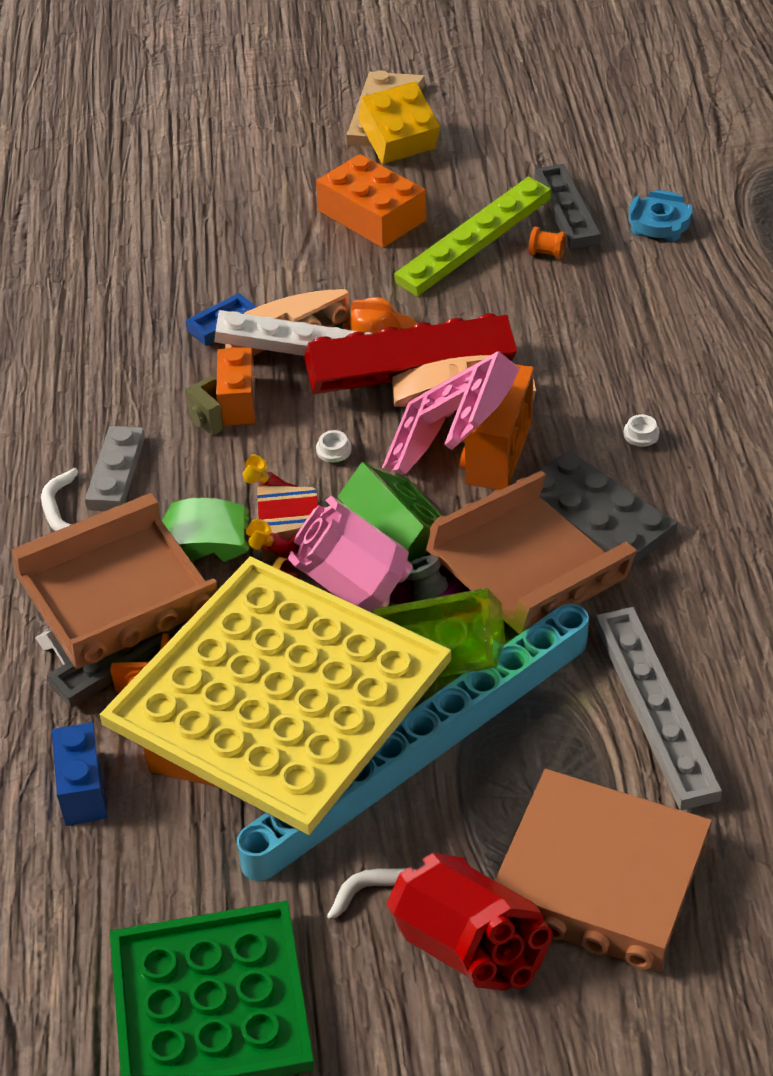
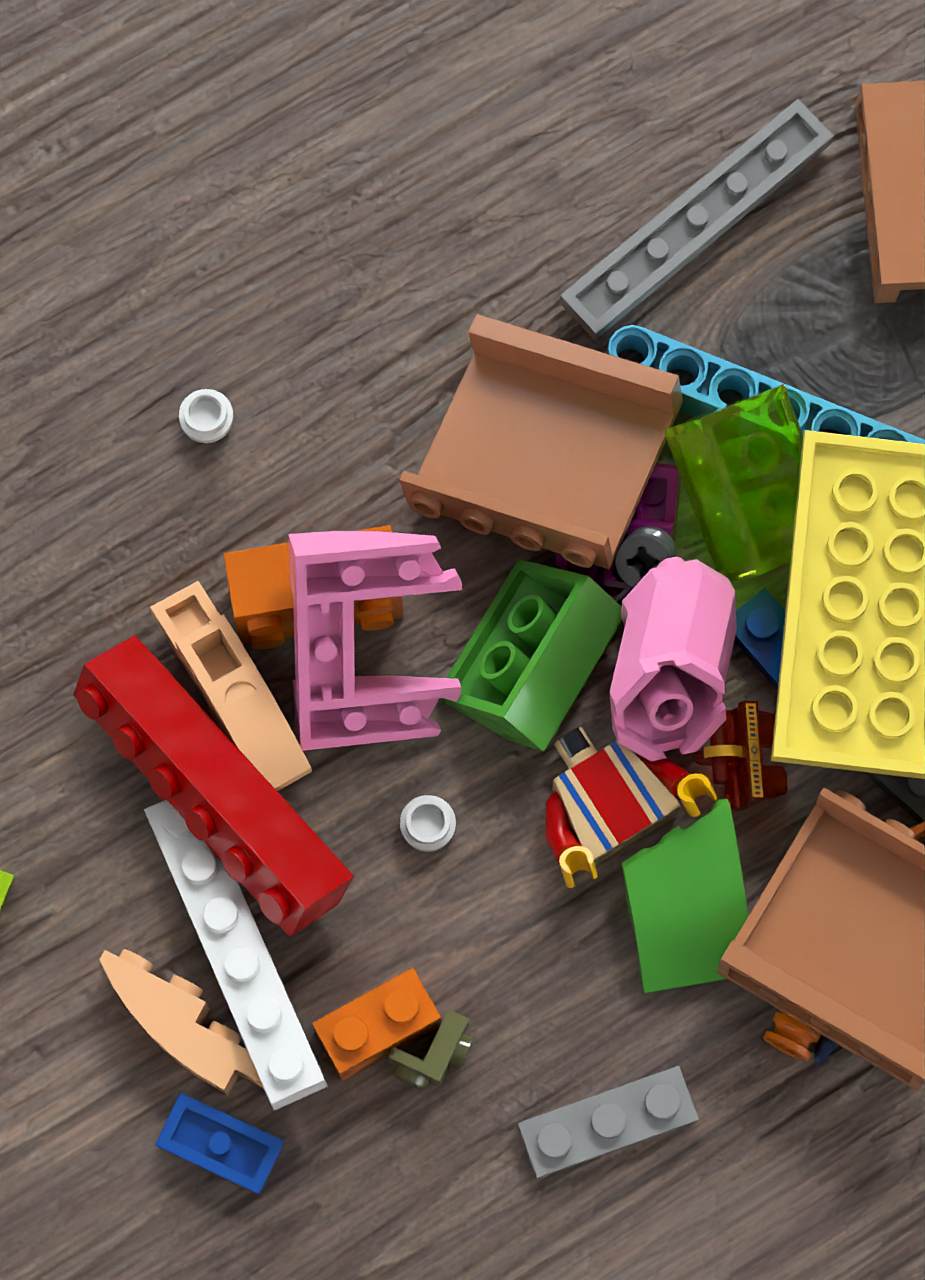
camera: 120 degrees left, 30 degrees up
white animal [41,468,78,531] -> none
orange piece [343,297,419,333] -> none
dark grey plate [534,450,677,567] -> none

